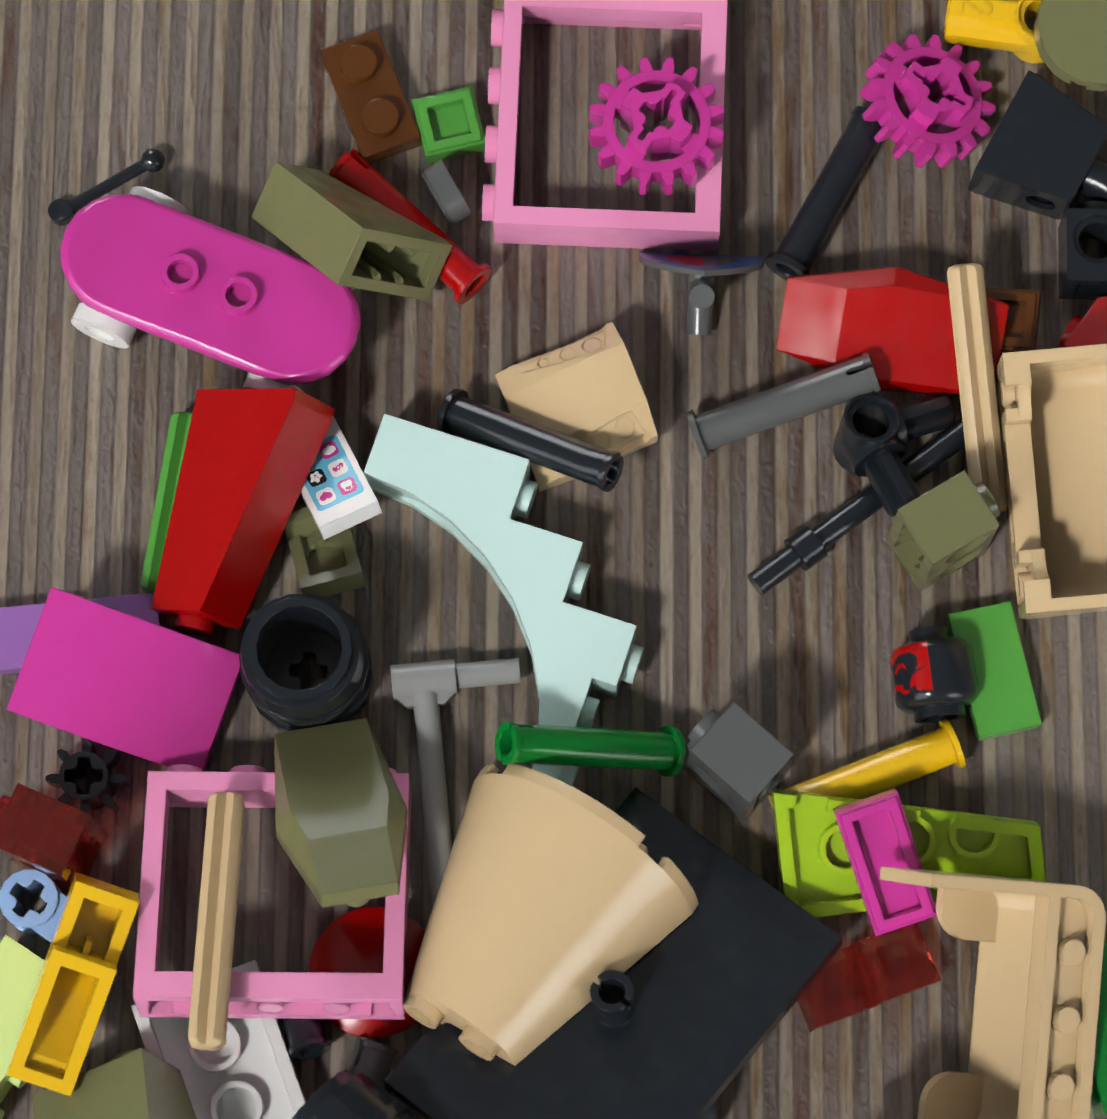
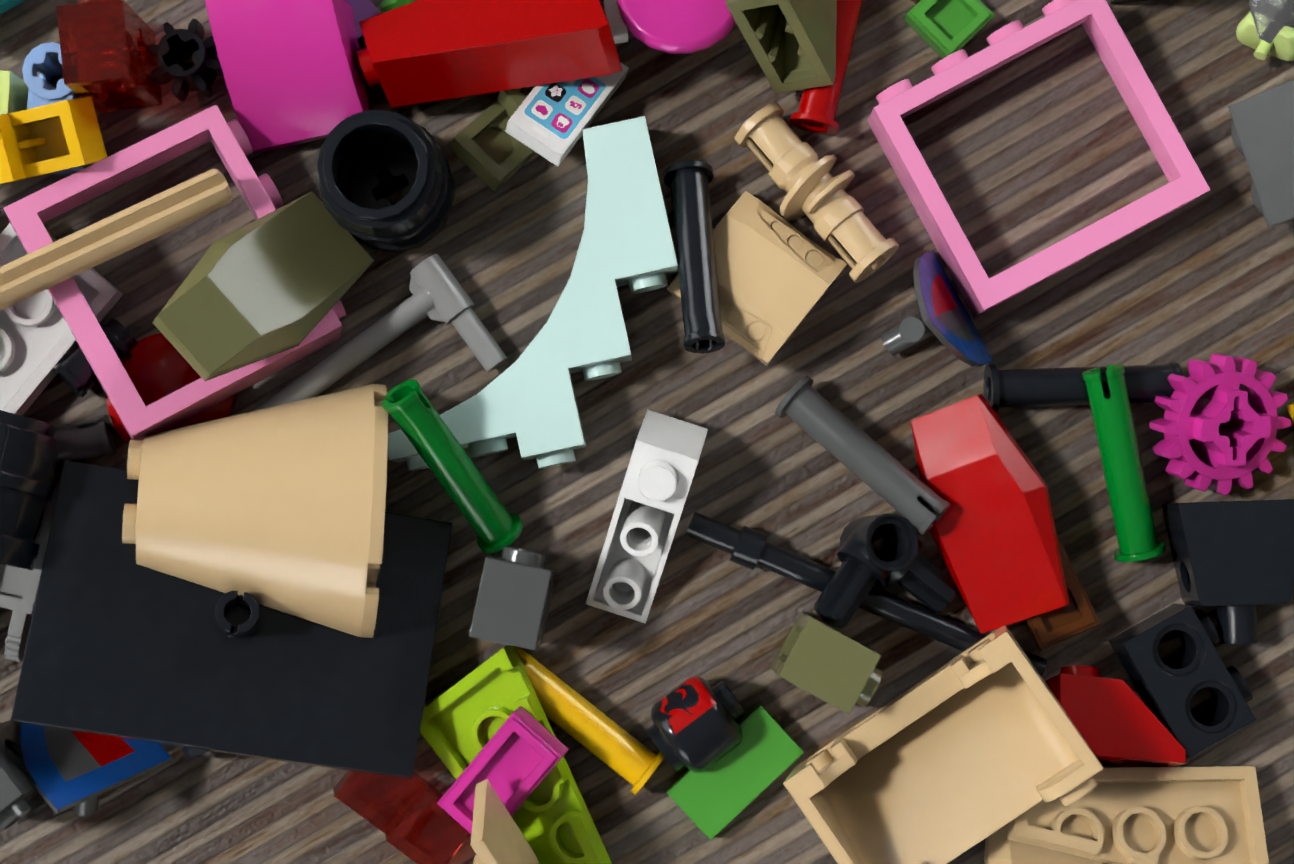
camera: 60 degrees right, 10 degrees up
dark grey tile [422,160,472,225] -> none
dark pink gear [589,57,725,195] -> none
tan axle [947,263,1008,512] -> none
none -> white slope [586,410,708,624]
none -> tan piece [734,102,899,283]
none -> green pin [1082,364,1166,562]

